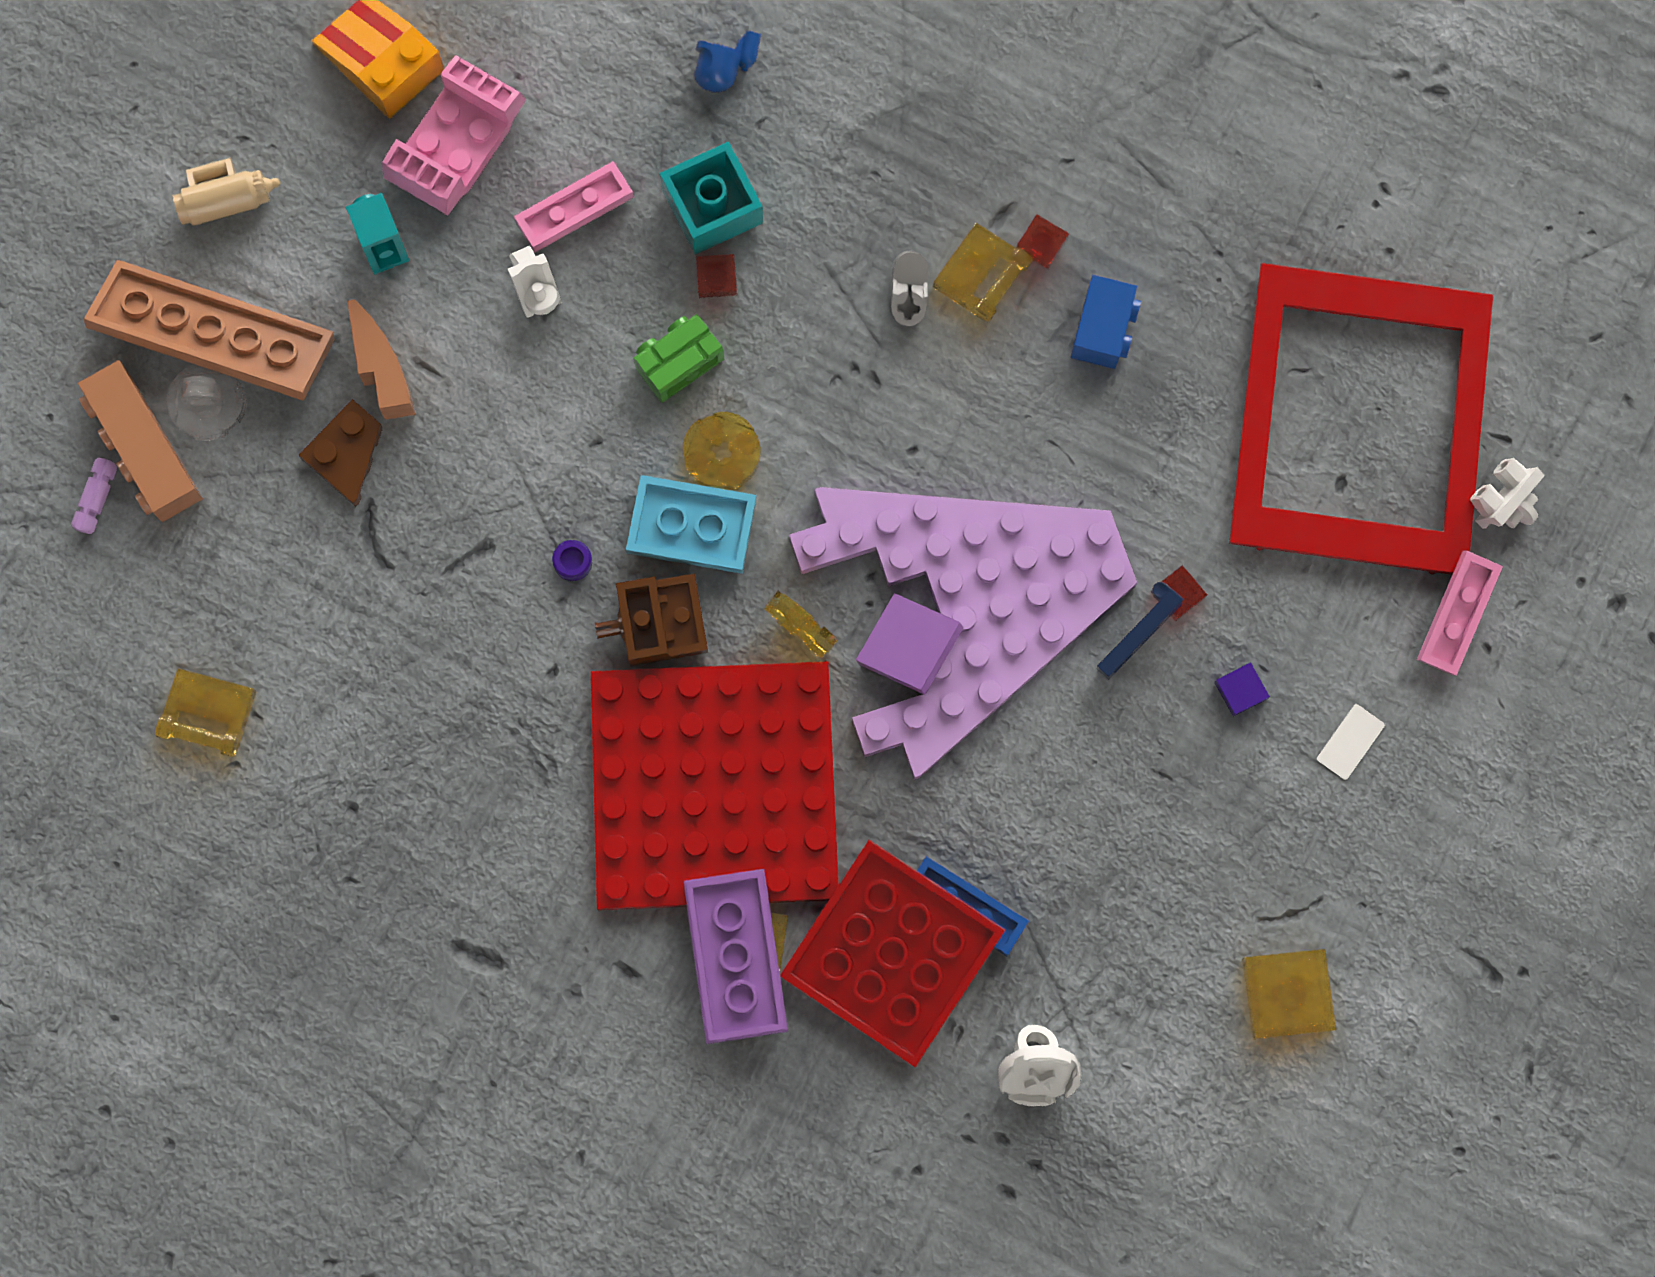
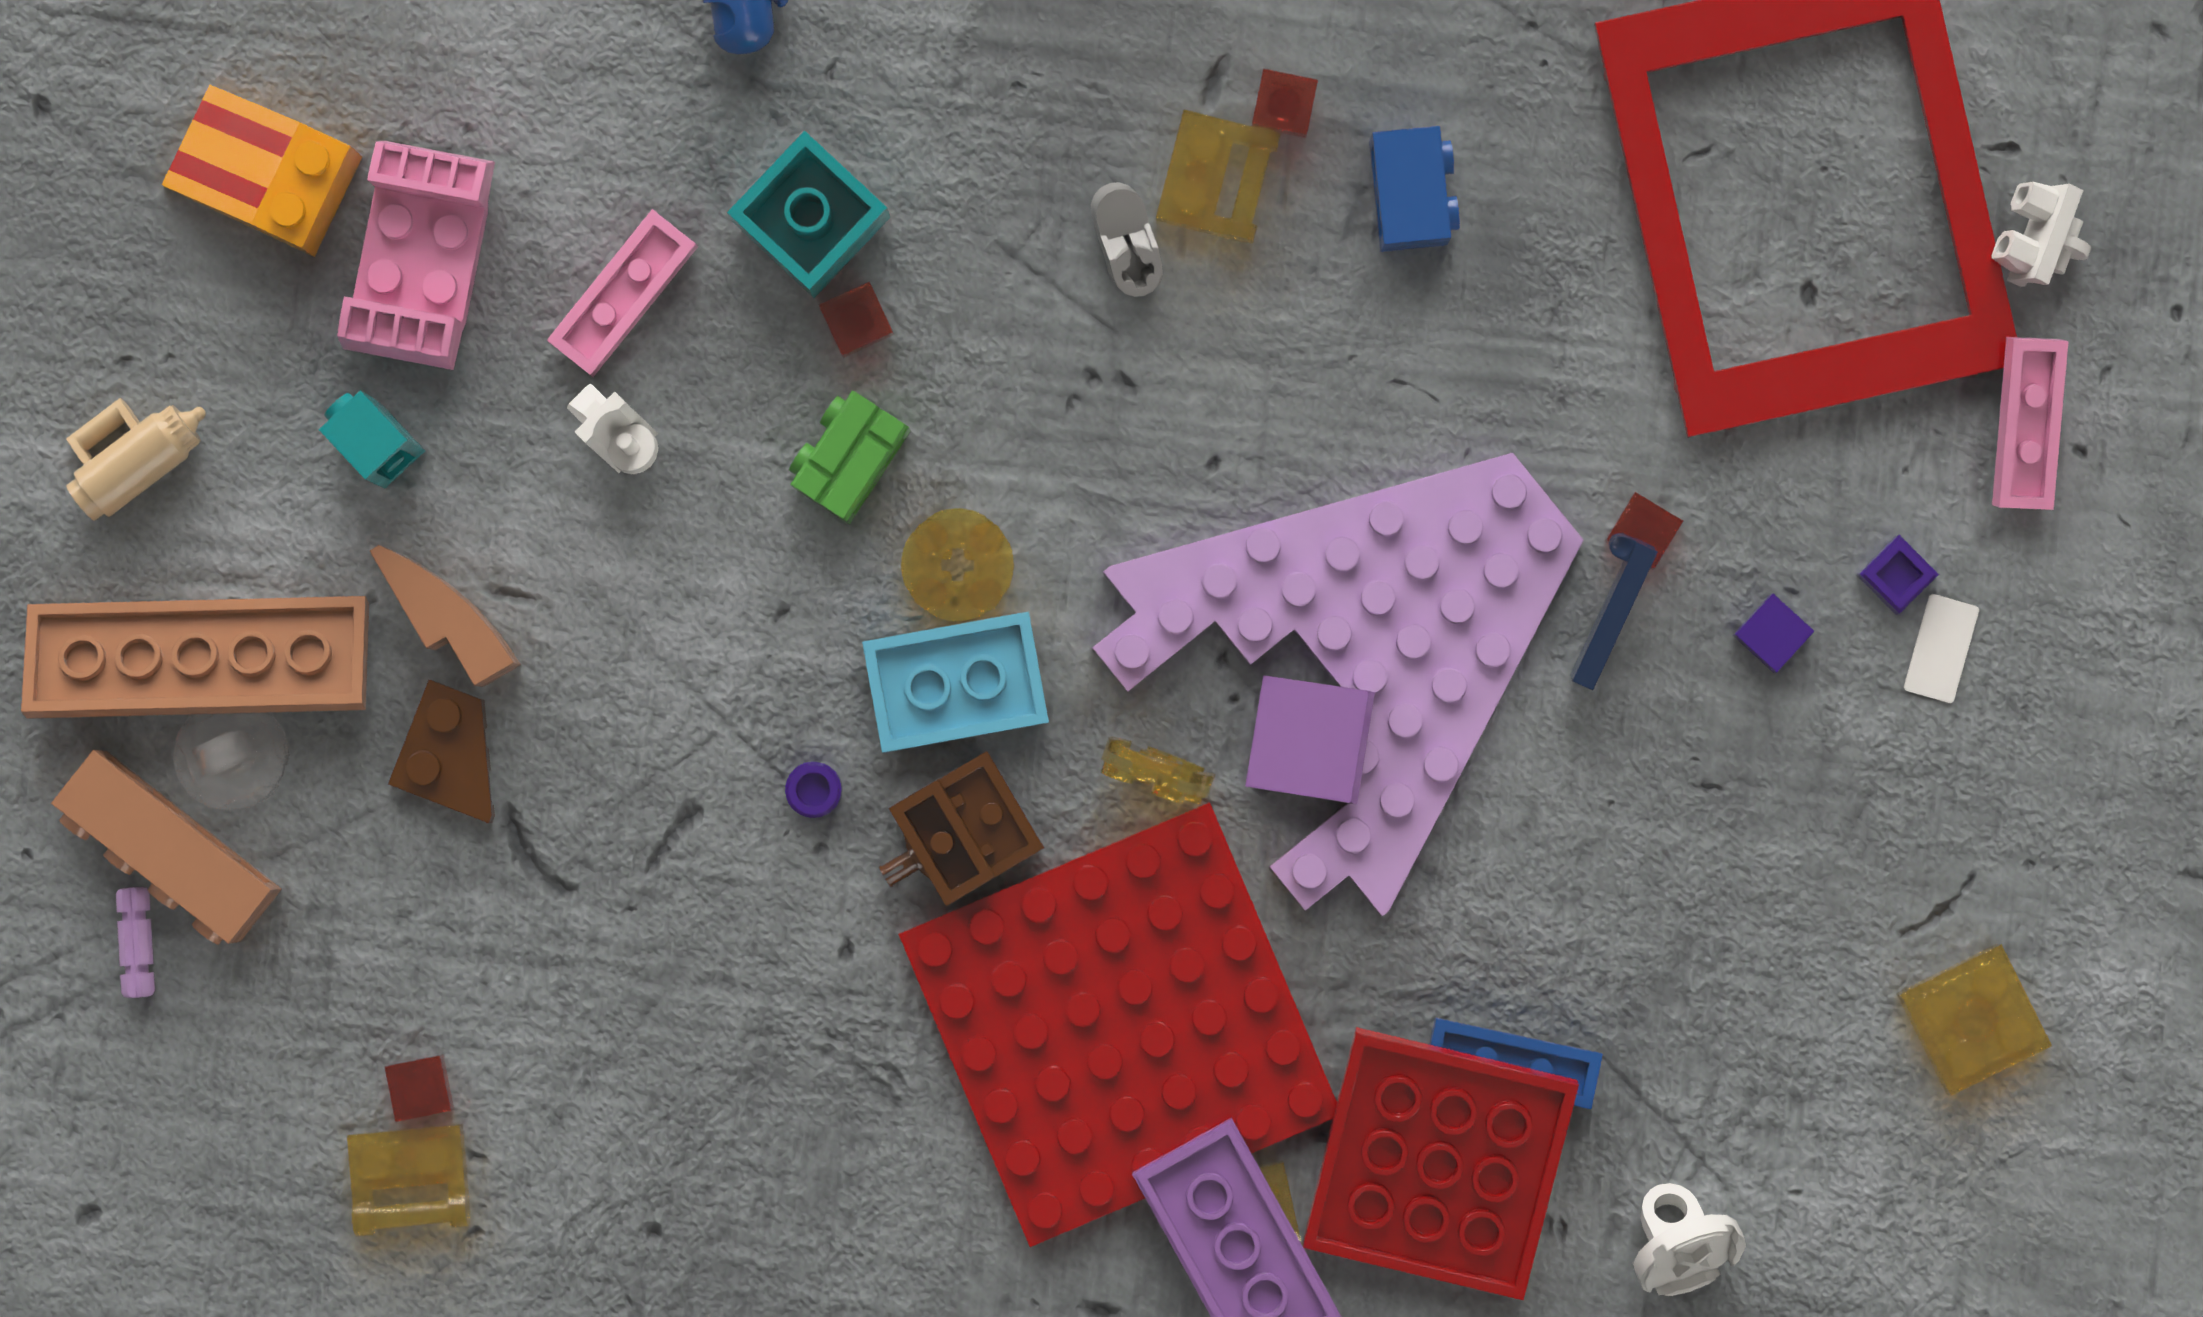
camera: 15 degrees left, 10 degrees up
none -> clear red tile [385,1054,454,1122]
none -> dark purple tile [1857,535,1939,615]

